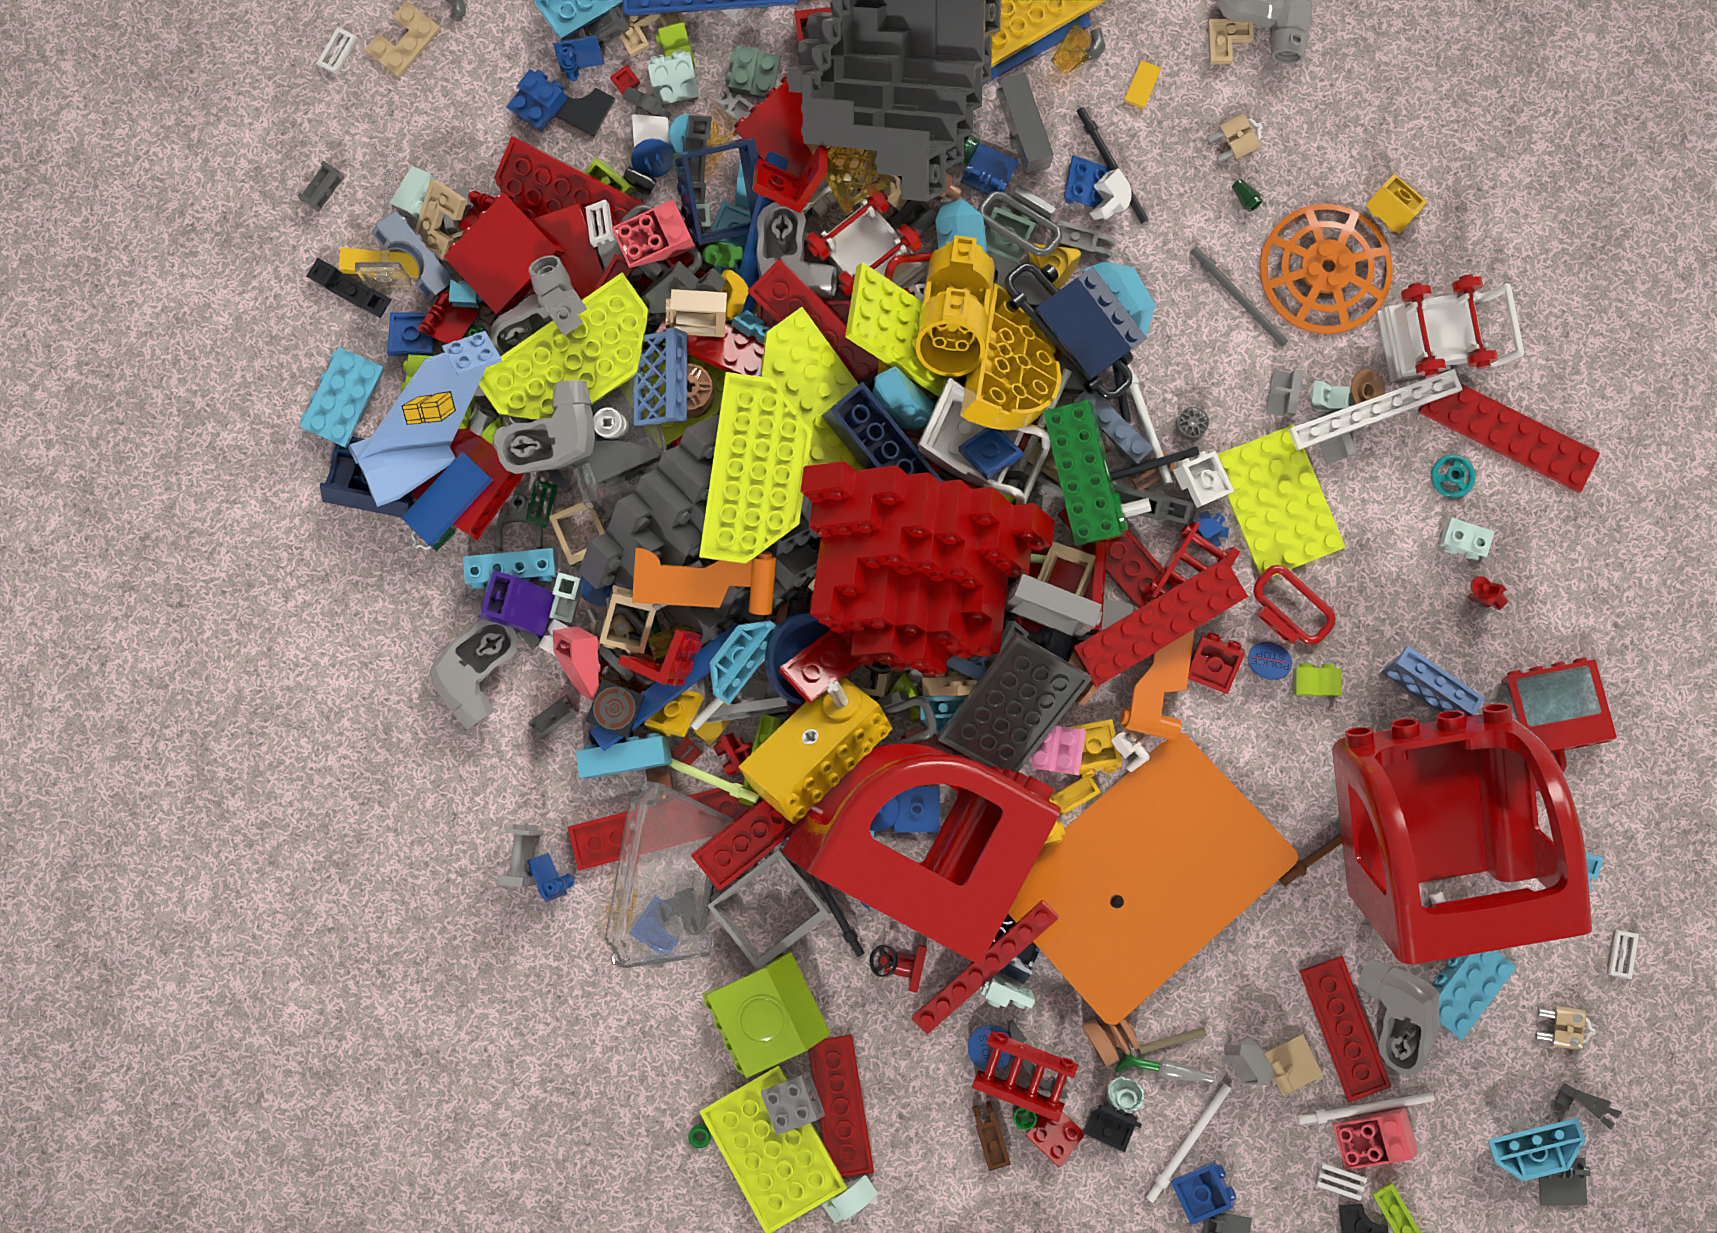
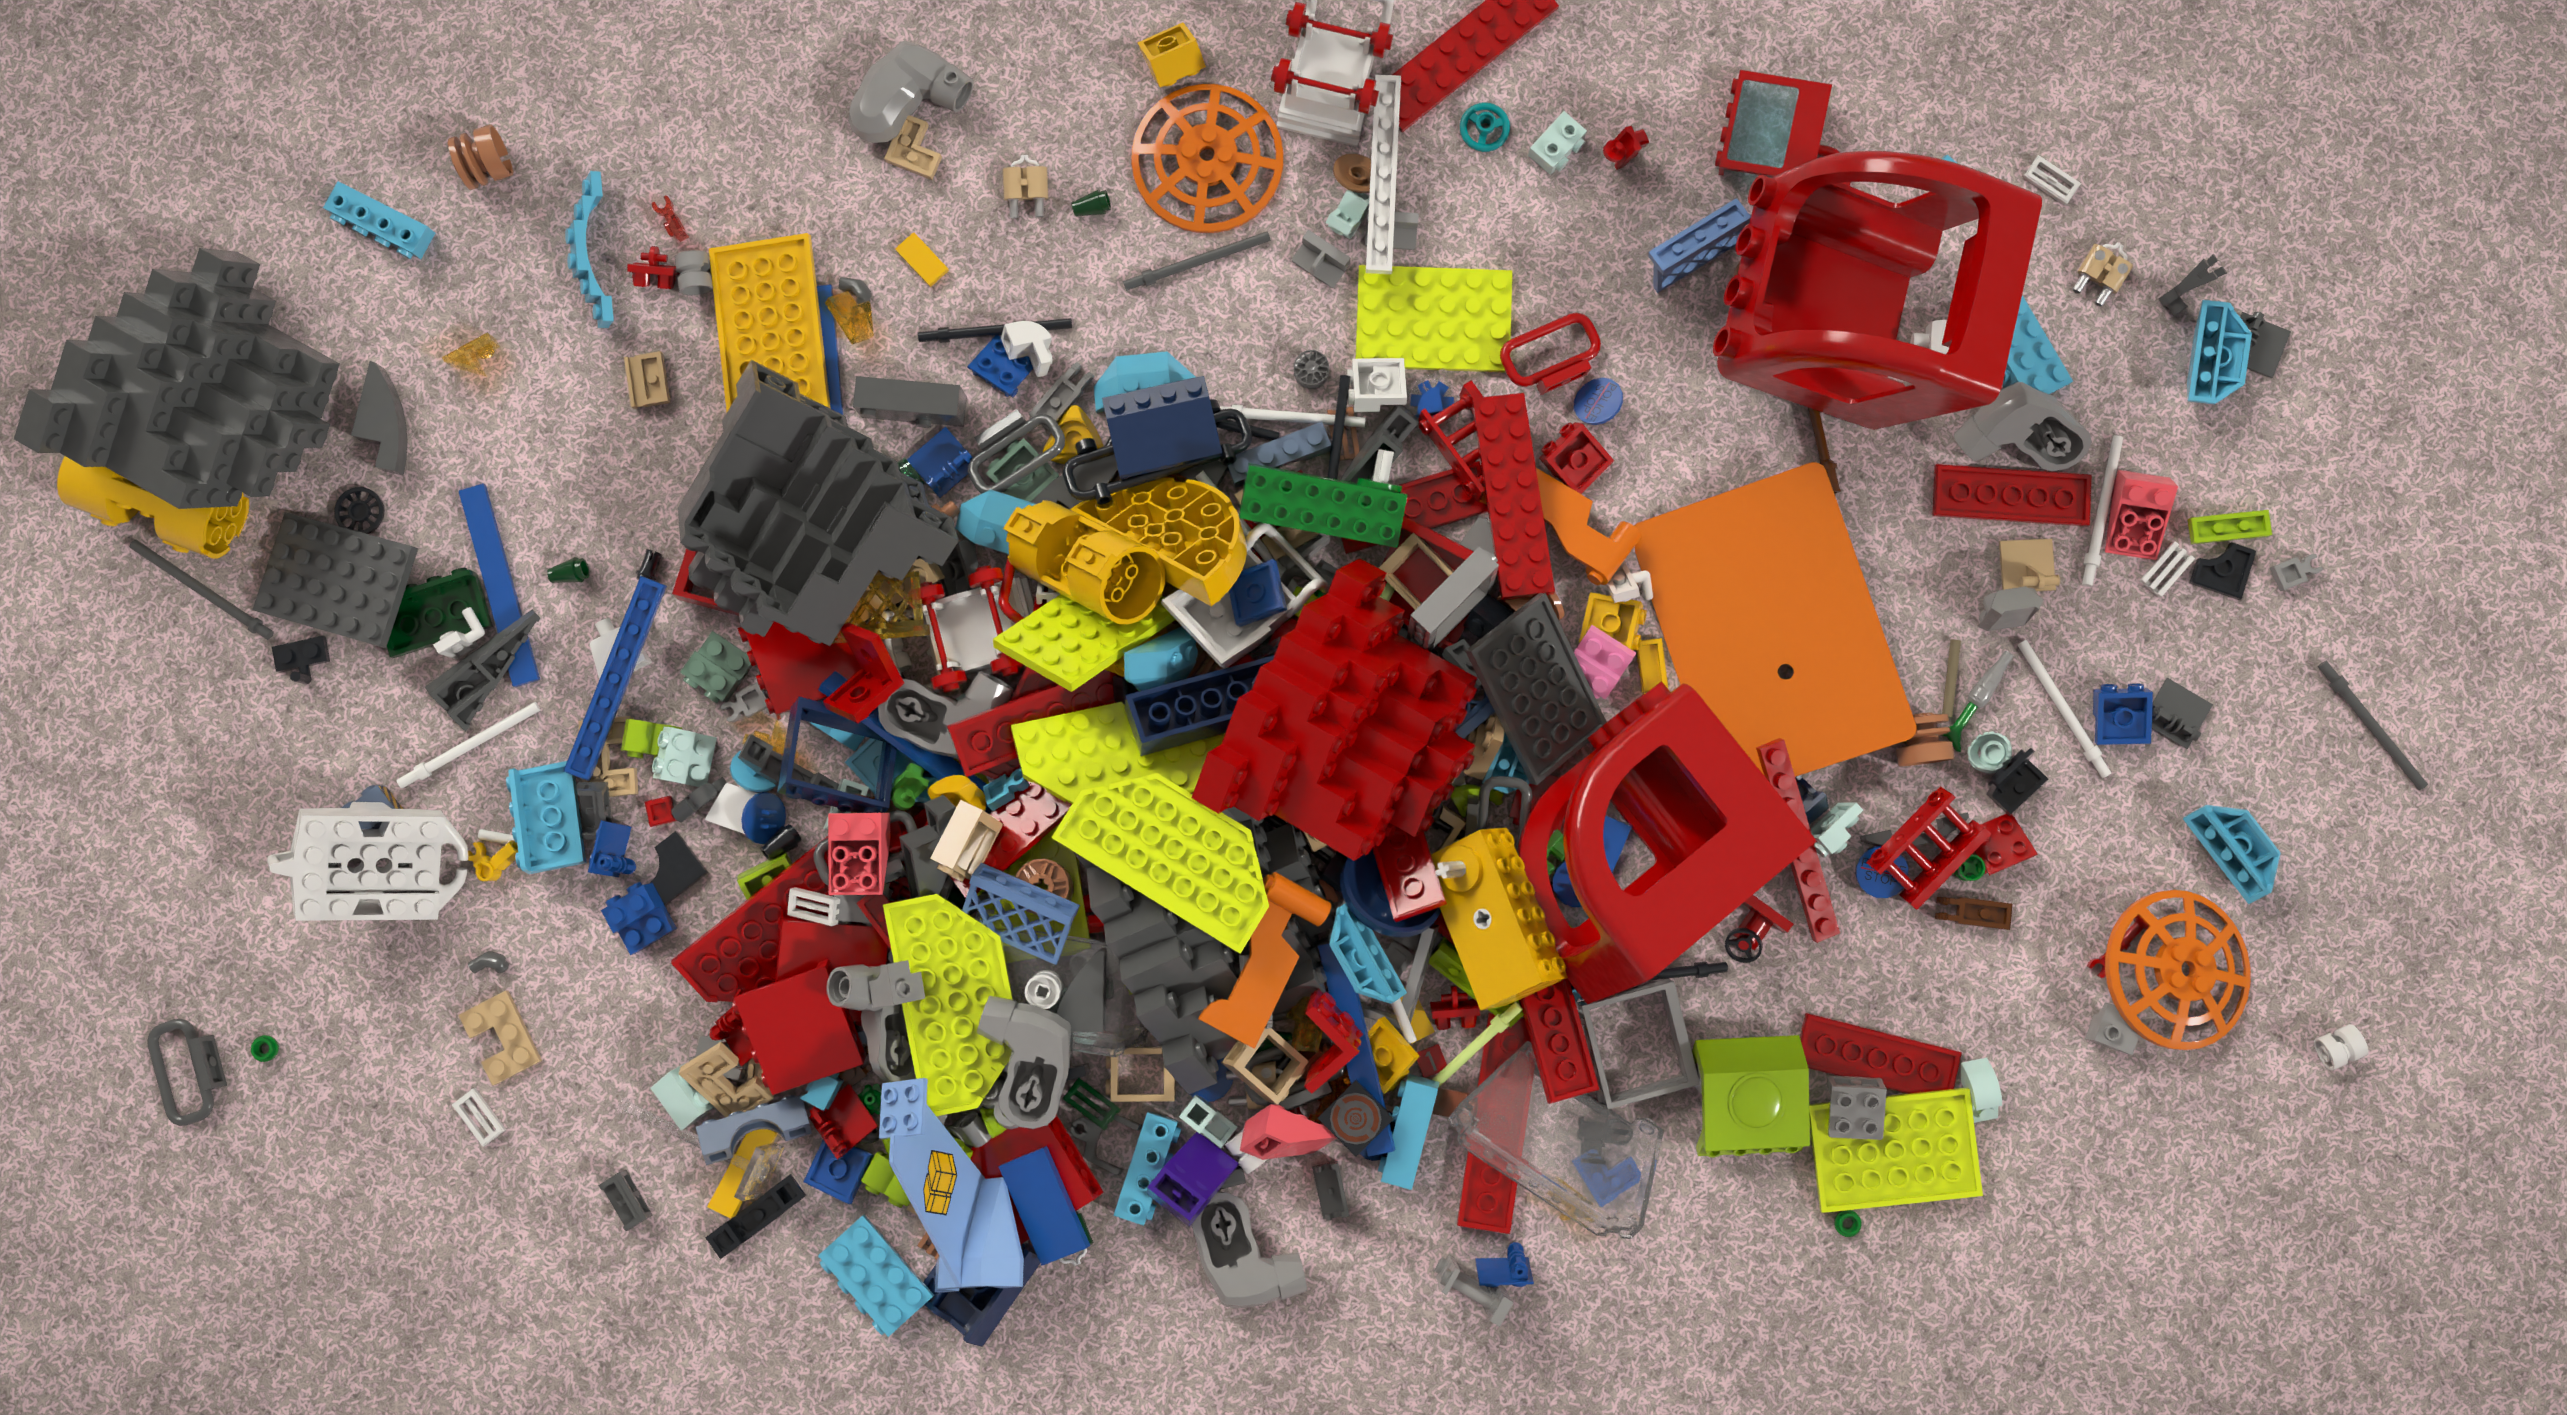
camera: 65 degrees left, 0 degrees up
lime brick [1293,663,1342,697] -> none

